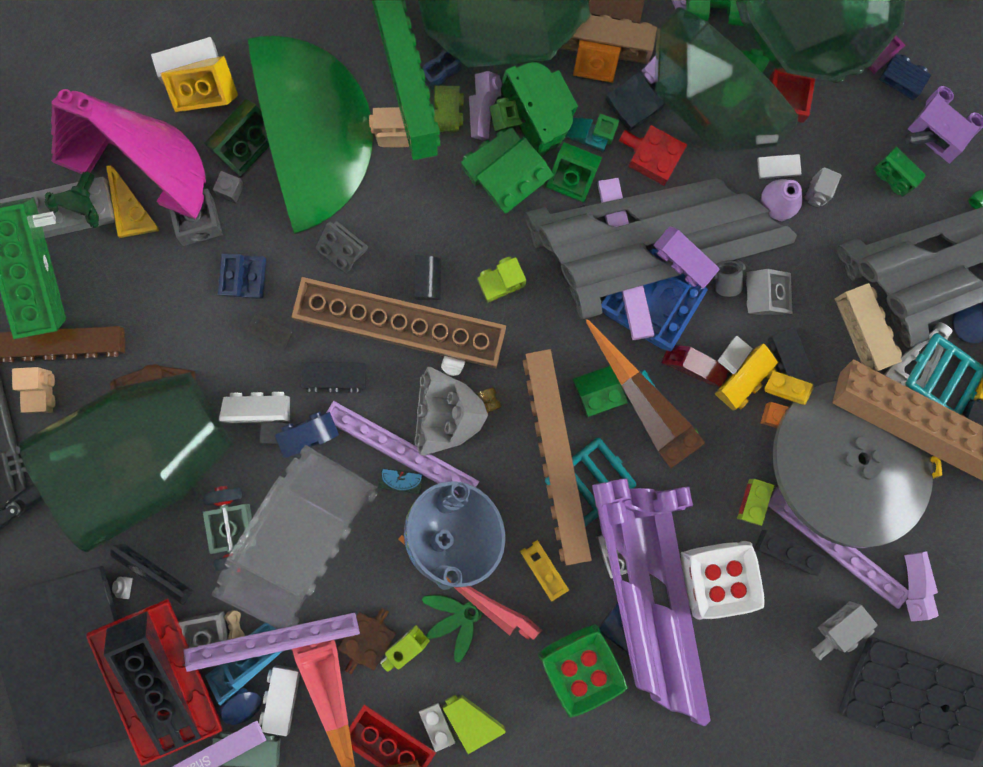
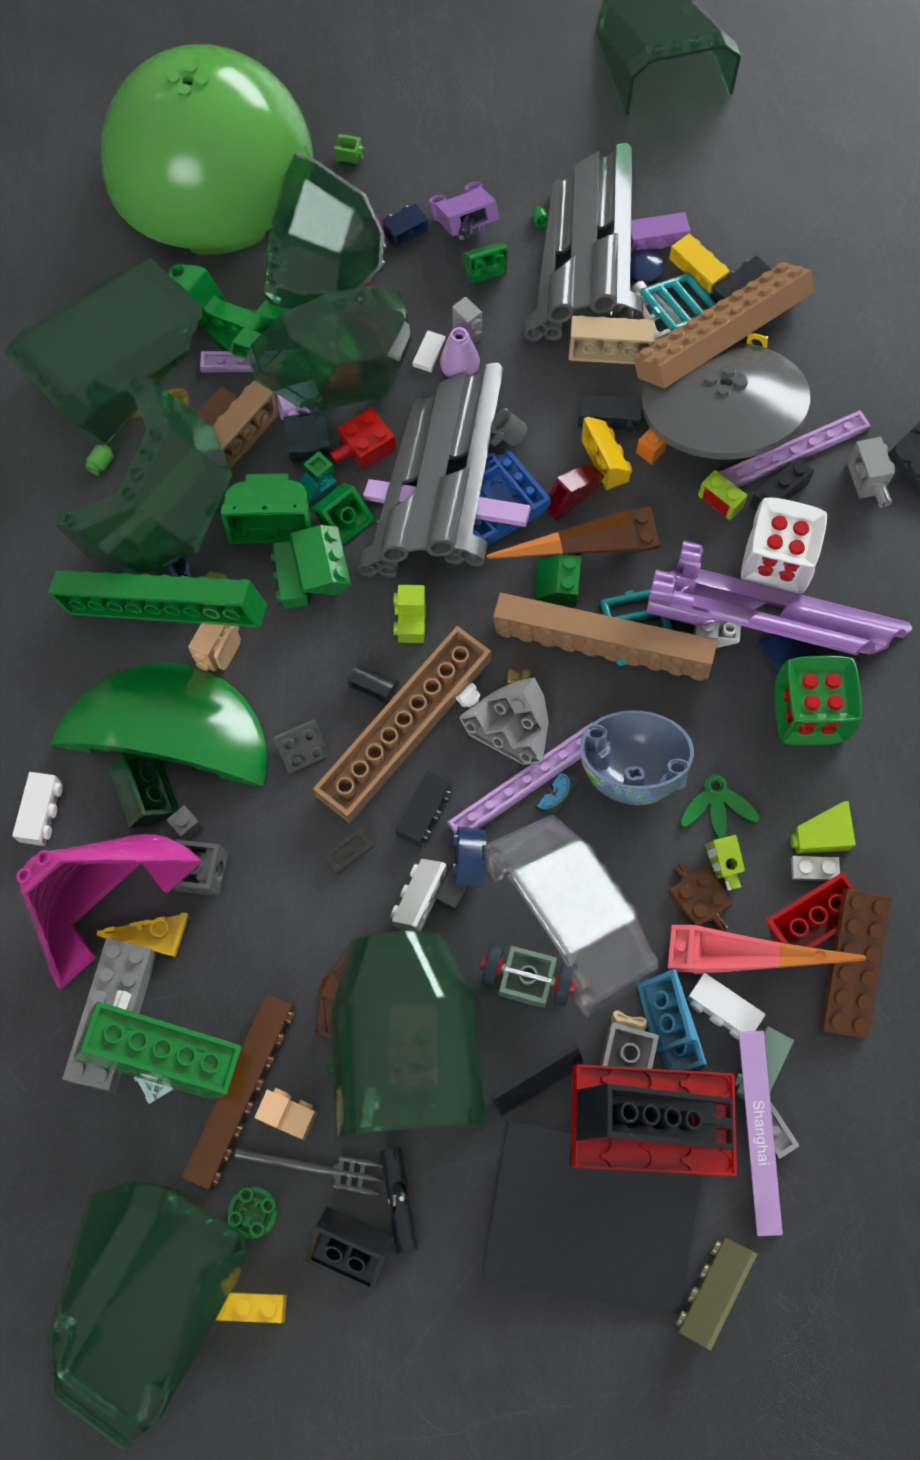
camera: 60 degrees left, 15 degrees down
dark green axle [44,171,99,228] -> none
white plate [112,577,133,599] -> none
yellow slope [160,56,238,112] -> none
lavender tile [183,613,360,672] -> none
dark blue slope [218,254,266,299] -> none
dark blue dish [219,688,261,725] -> none
coral plate [398,535,543,640] -> none
lavender slope [469,71,502,141] -> none
bright green window [489,97,522,131] -> none
yellow plate [520,540,569,602] -> none
orange tile [573,40,621,83] -> none
medium lavender brick [653,226,720,289] -> none
white tile [718,336,753,374] -> none
light grey slope [746,269,792,315] -> none
yellow plate [765,371,813,405] -> none
lavender slope [904,551,939,621] -> none

